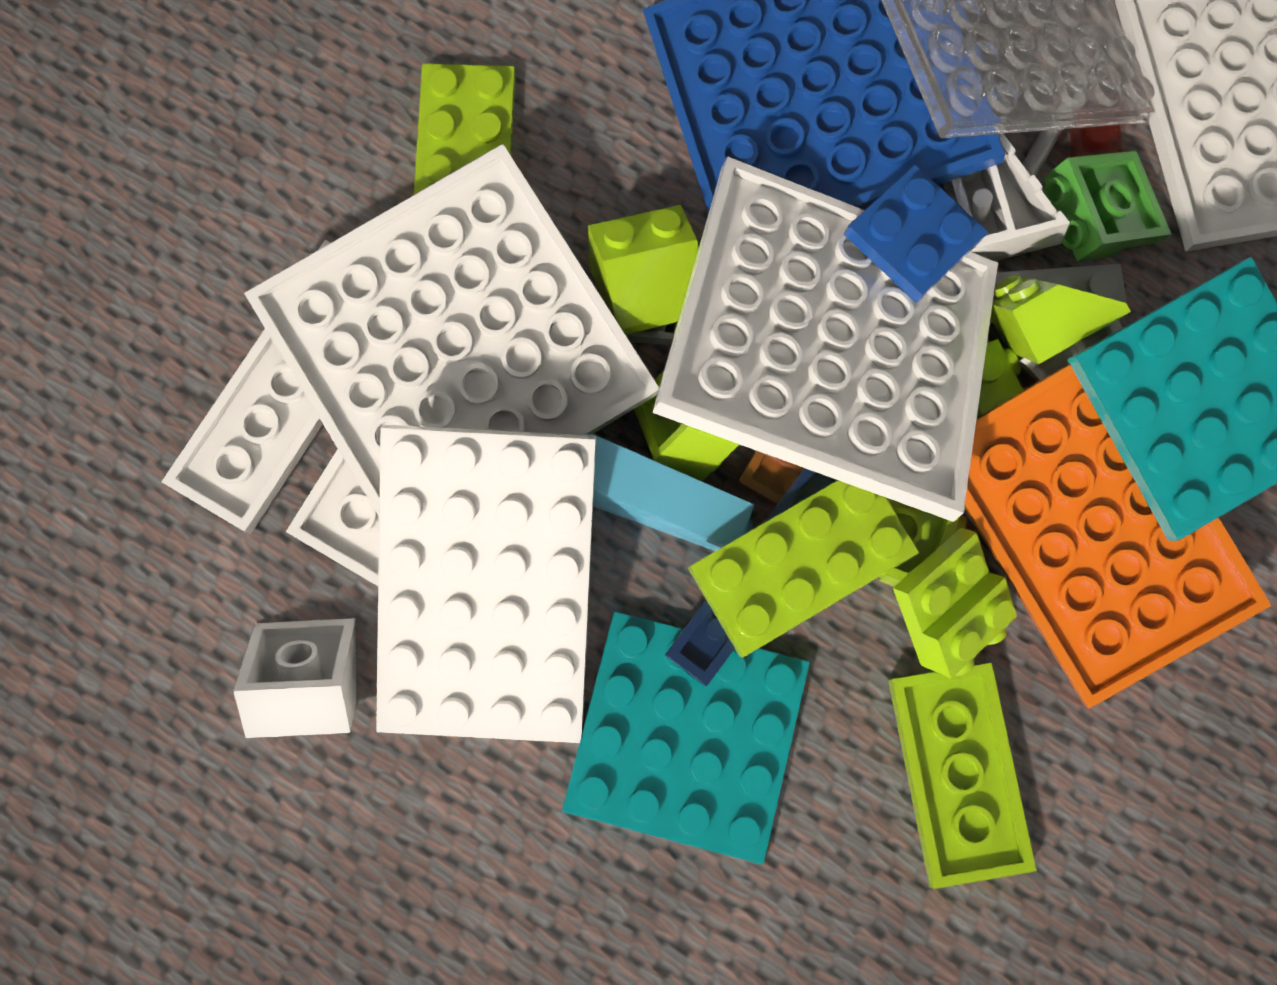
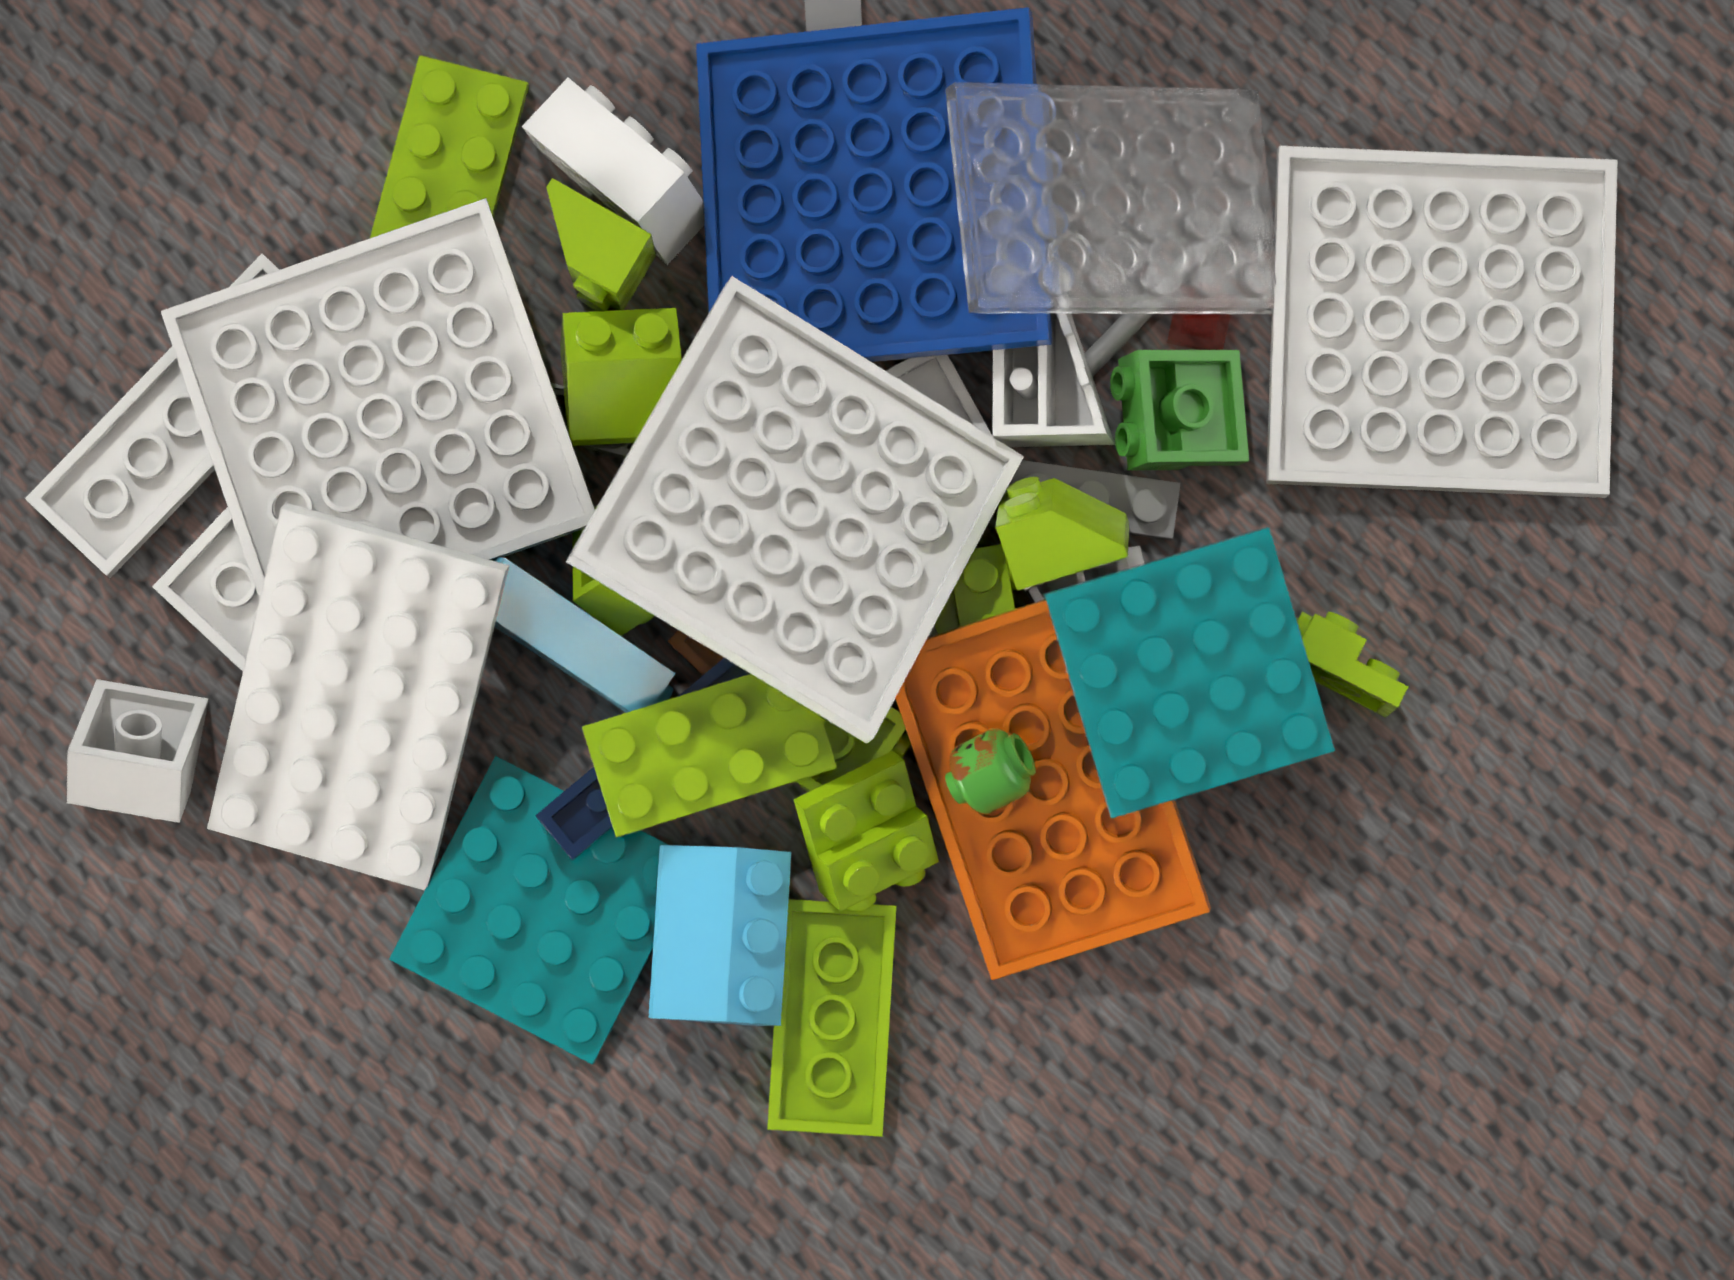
camera: 15 degrees right, 5 degrees up
blue plate [844,164,988,303] -> none
none -> white wedge [522,78,705,265]
none -> lime slope [546,178,656,311]
none -> medium azure slope [649,845,791,1026]
none -> bright green head [945,728,1036,814]

